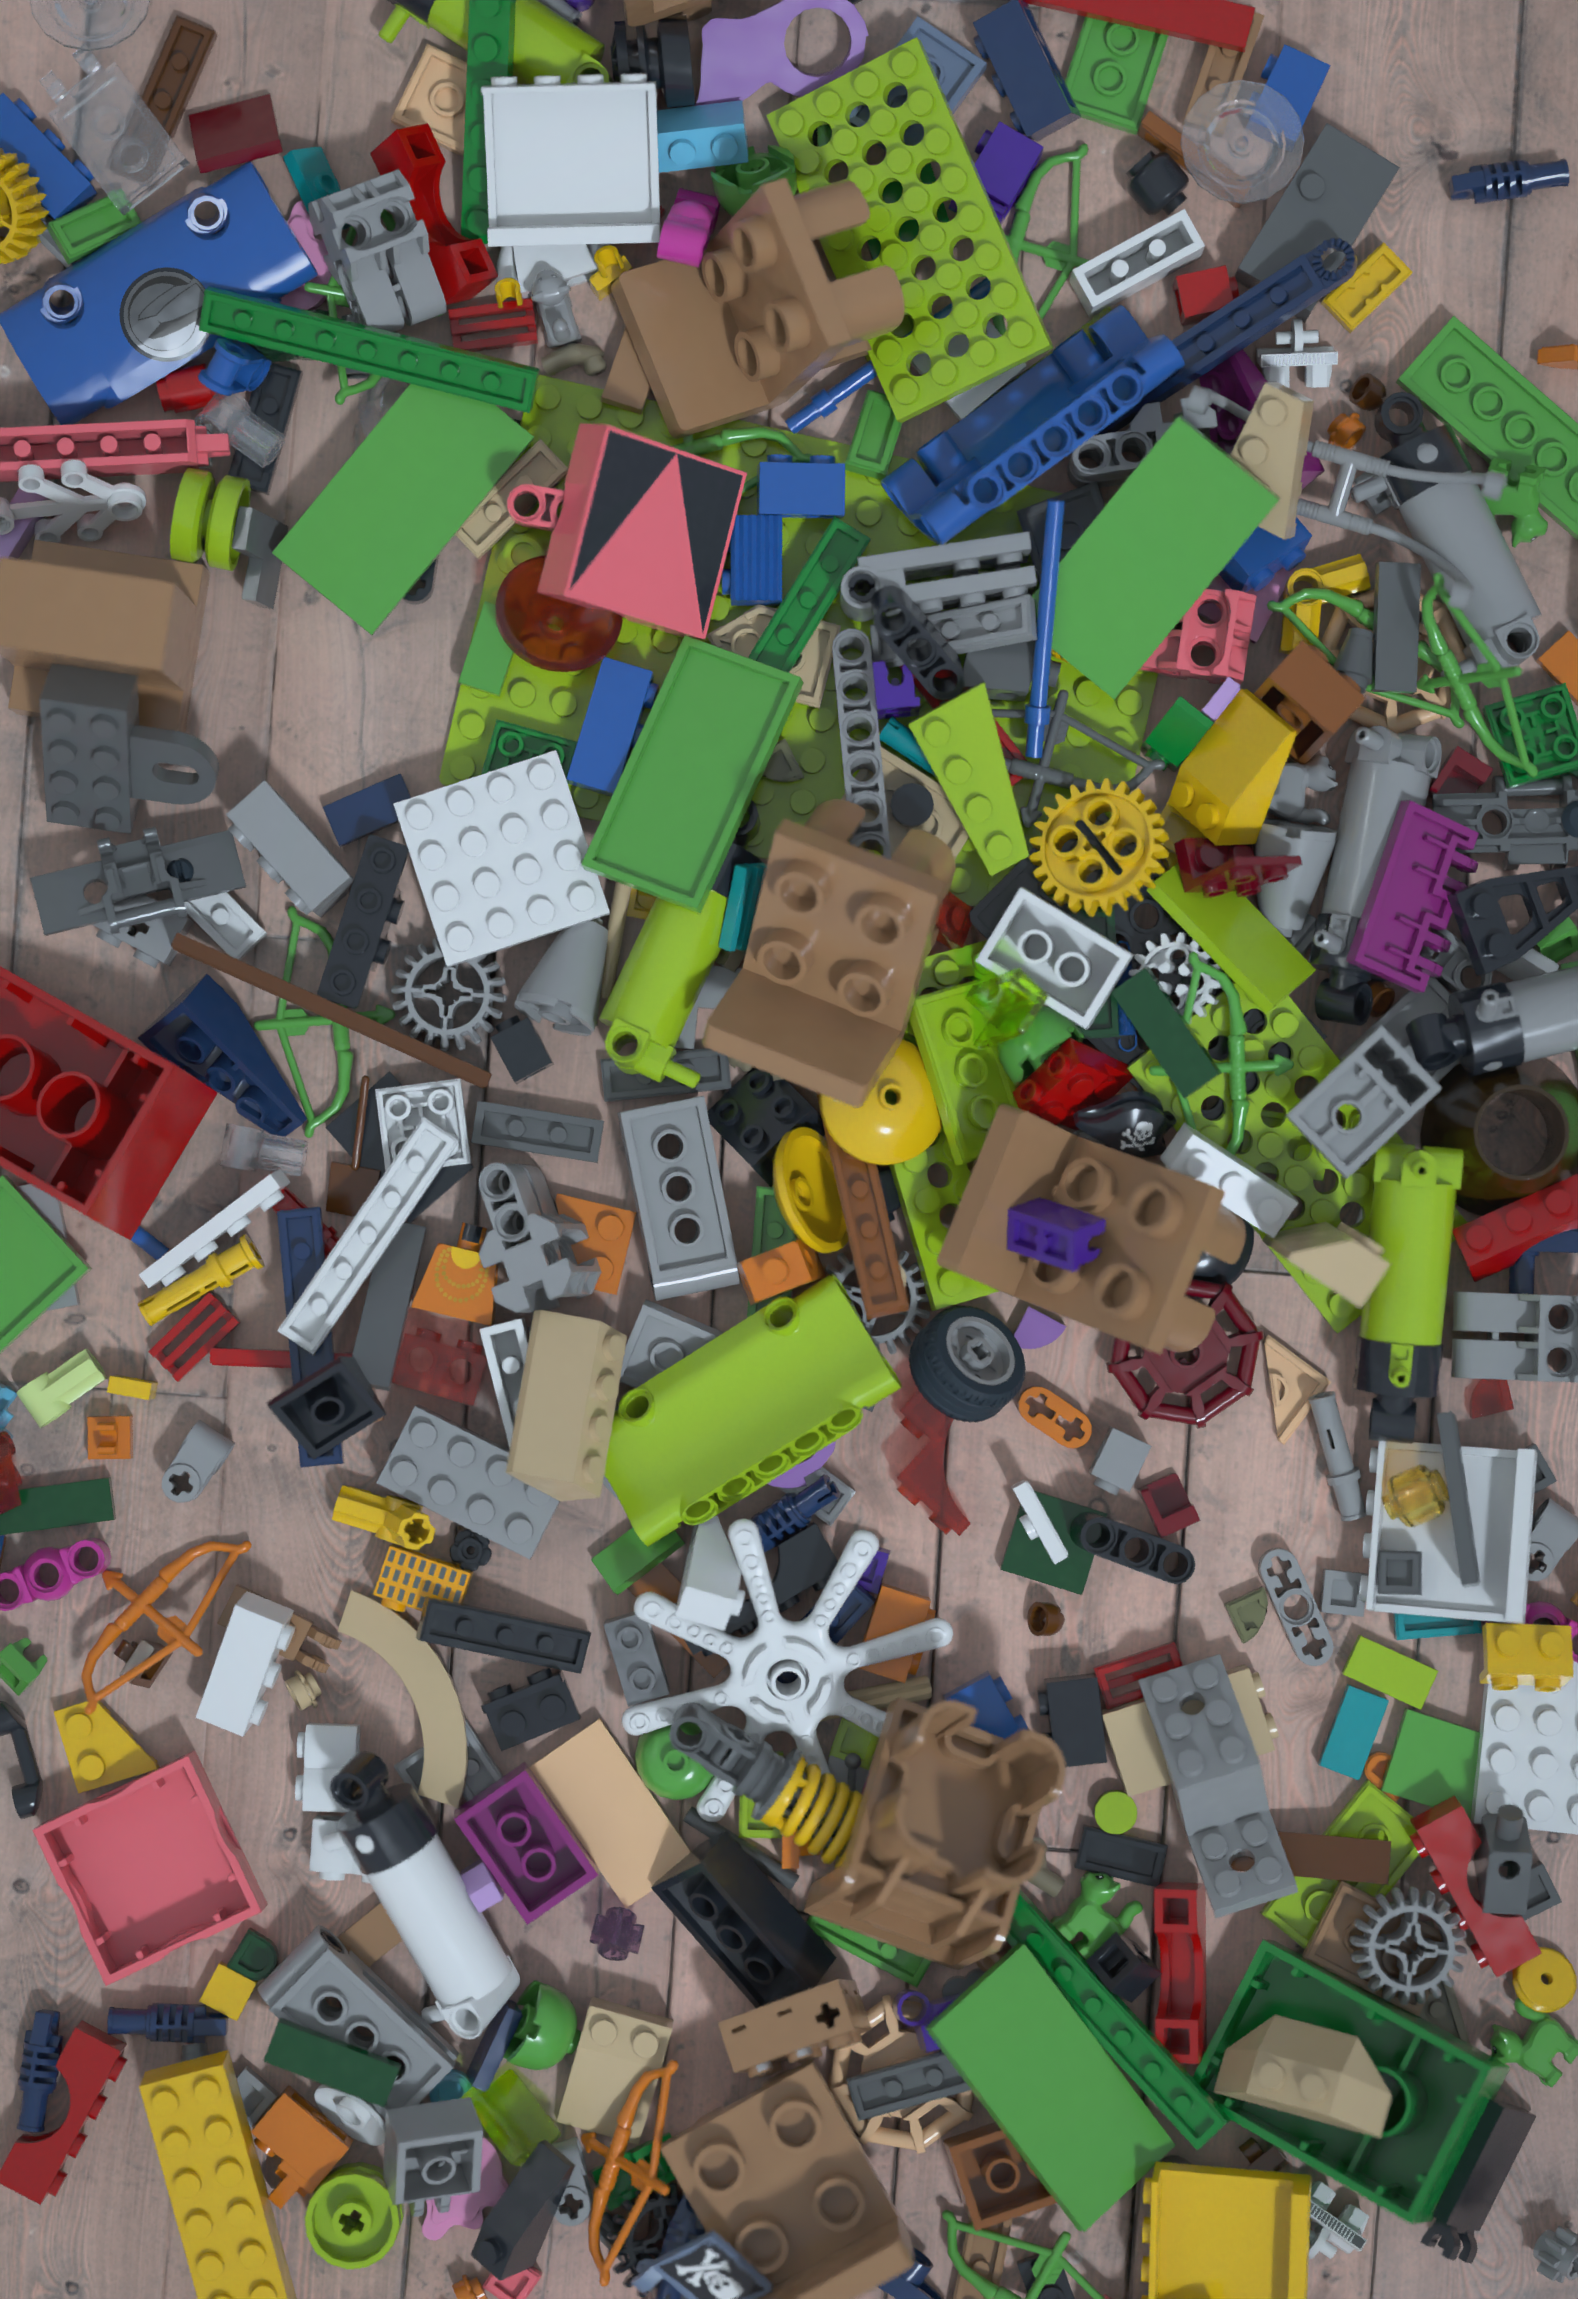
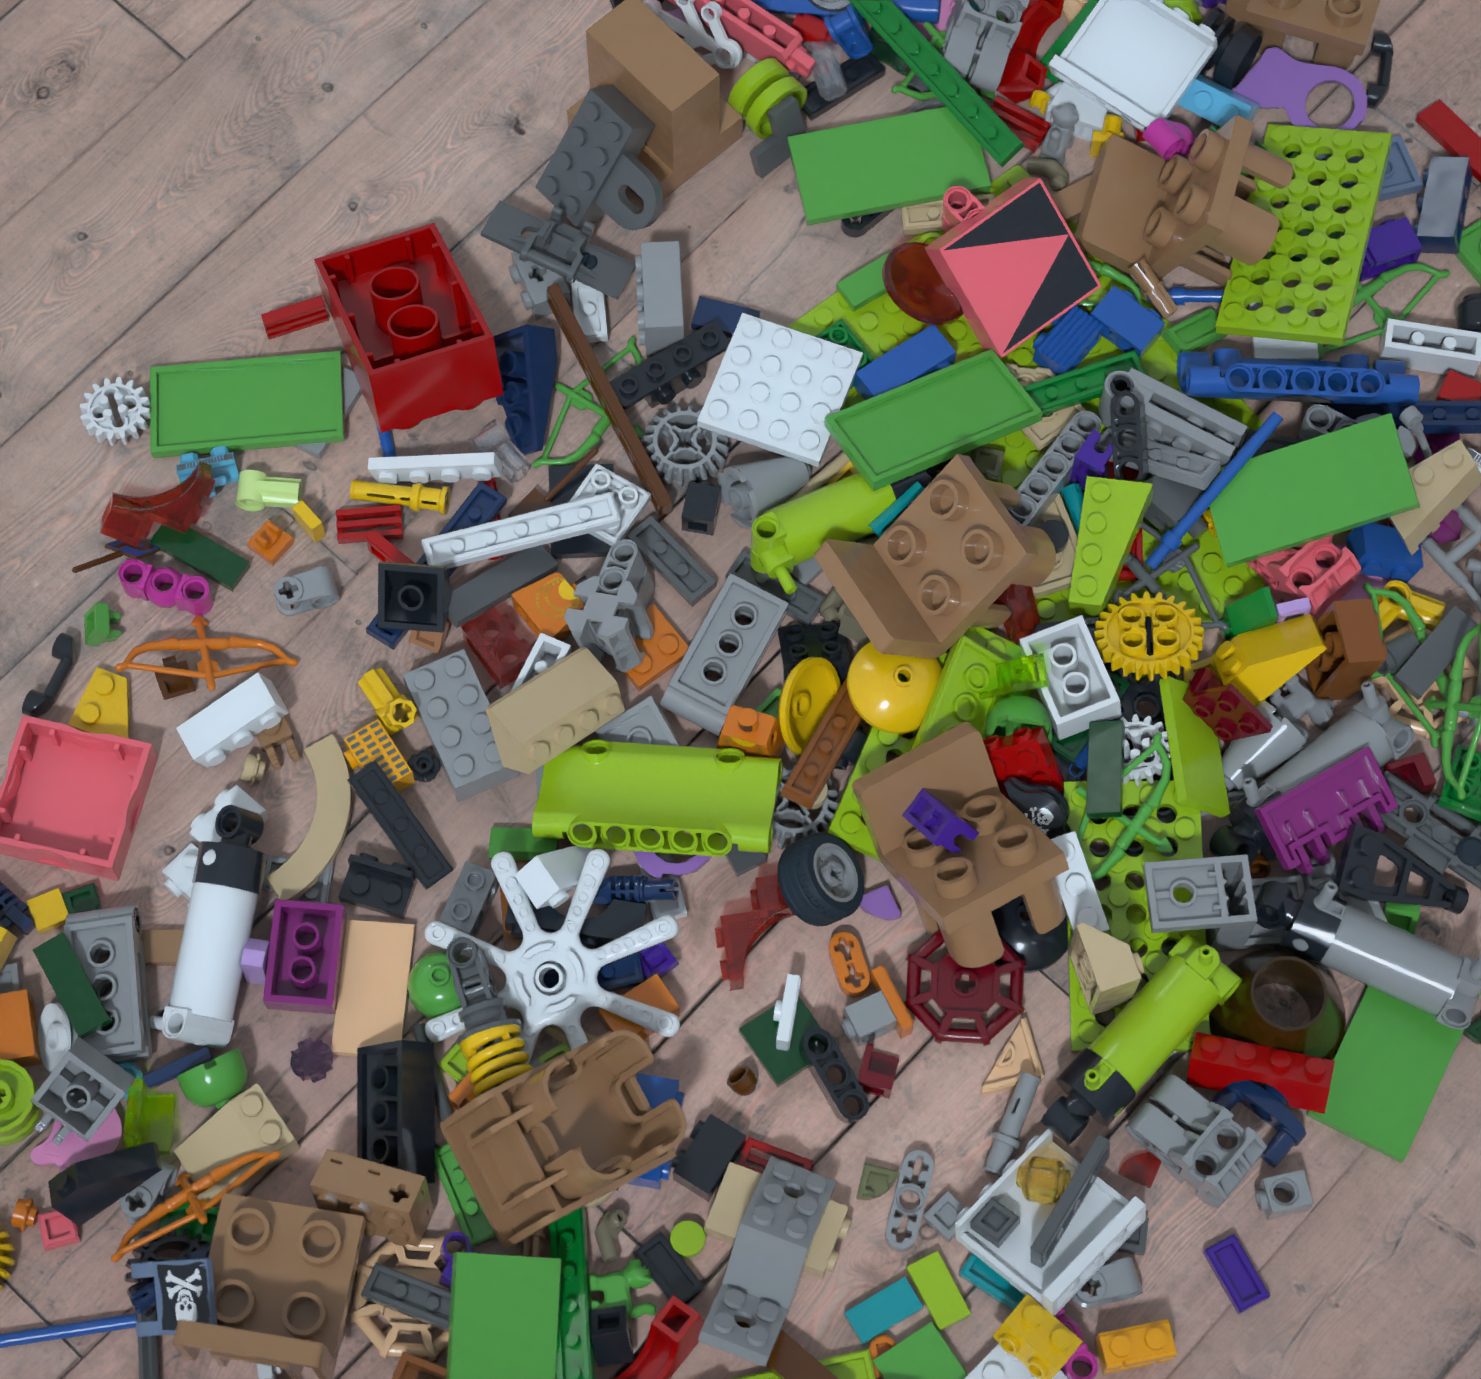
camera: 35 degrees right, 20 degrees down
none -> orange tile [870,965,914,1039]
none -> medium nougat axle [1128,257,1178,319]

